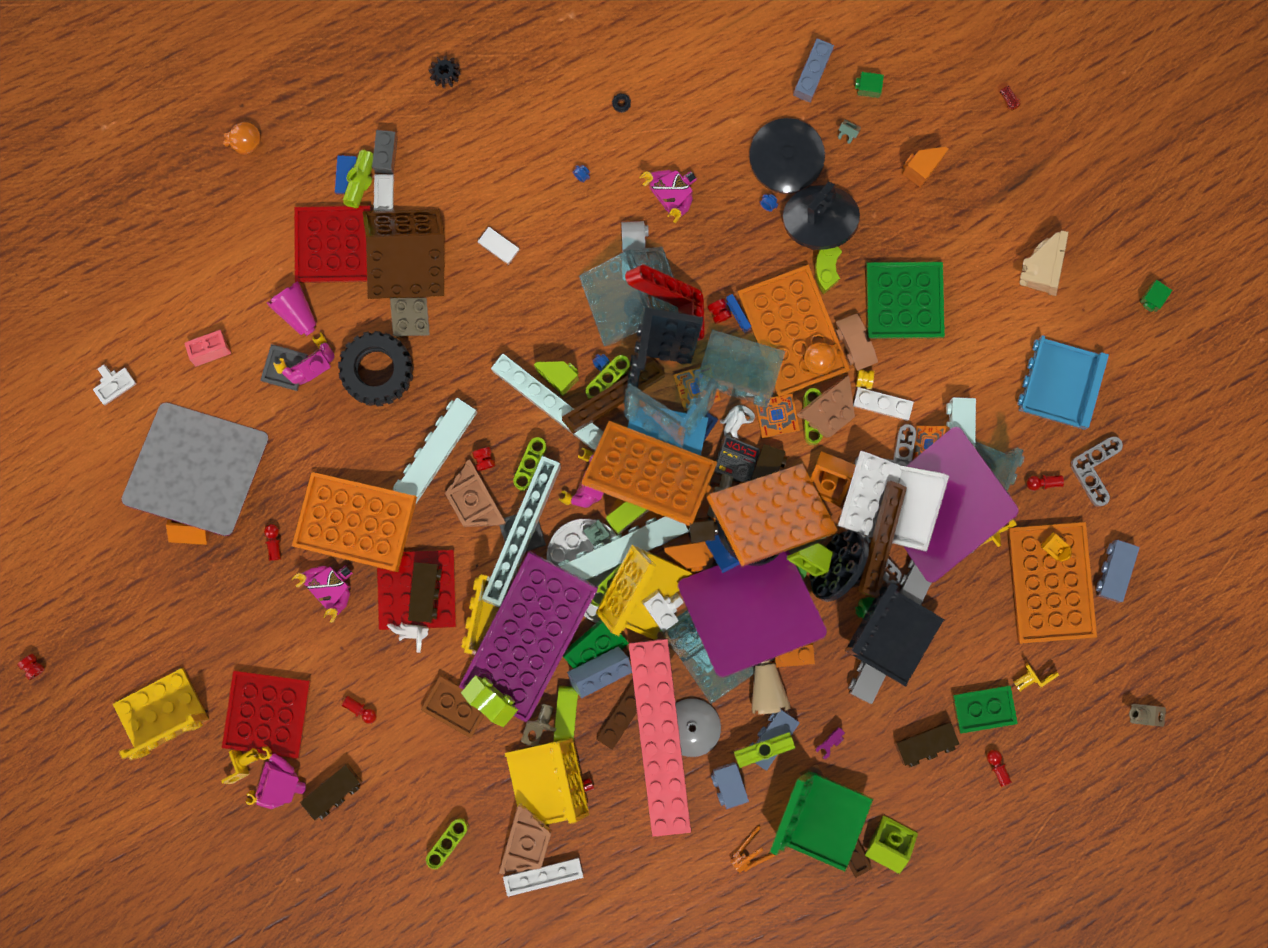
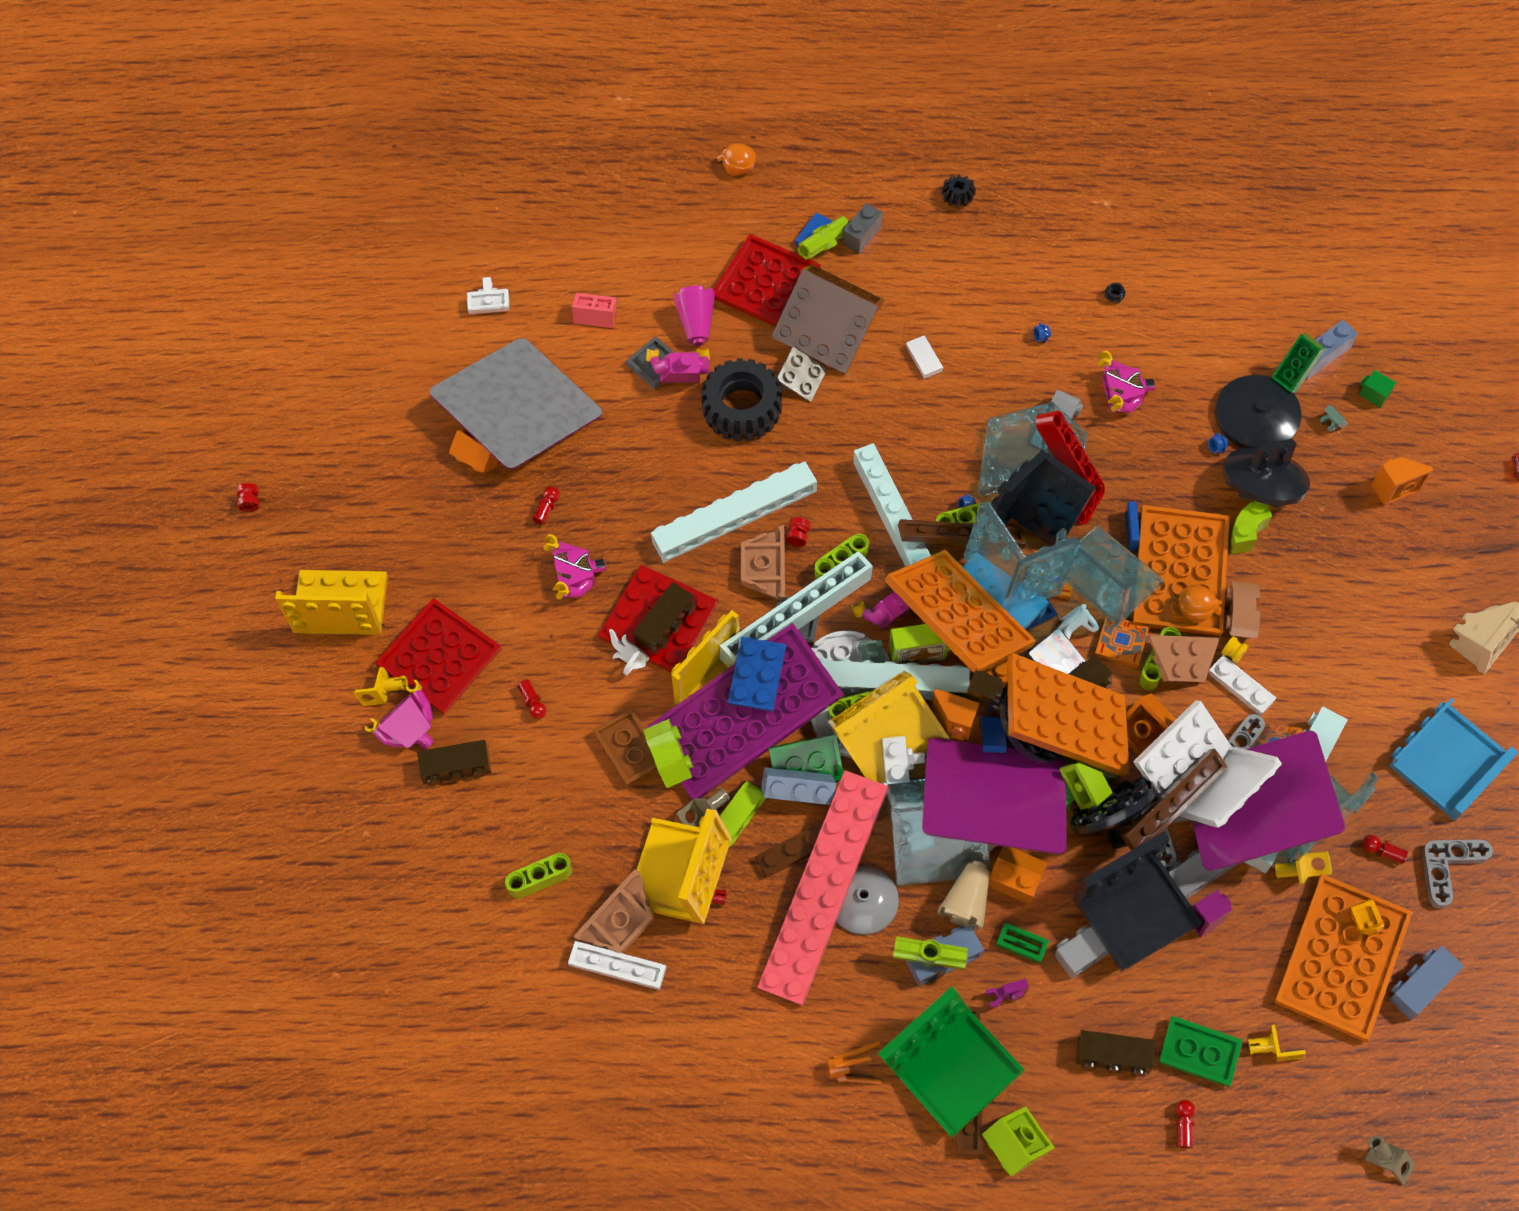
camera: 30 degrees right, 20 degrees down
orange plate [292,472,417,572] -> none
white tile [374,175,394,211] -> none
lime slope [534,361,579,396] -> none
red wheel [707,299,732,324] -> none
sand blue brick [710,762,749,809] -> none
green plate [866,262,945,339] -> none
none -> blue plate [728,637,787,712]
none -> green tile [996,922,1050,964]
none -> magenta brick [1193,890,1232,938]
none -> green piece [1271,333,1326,393]

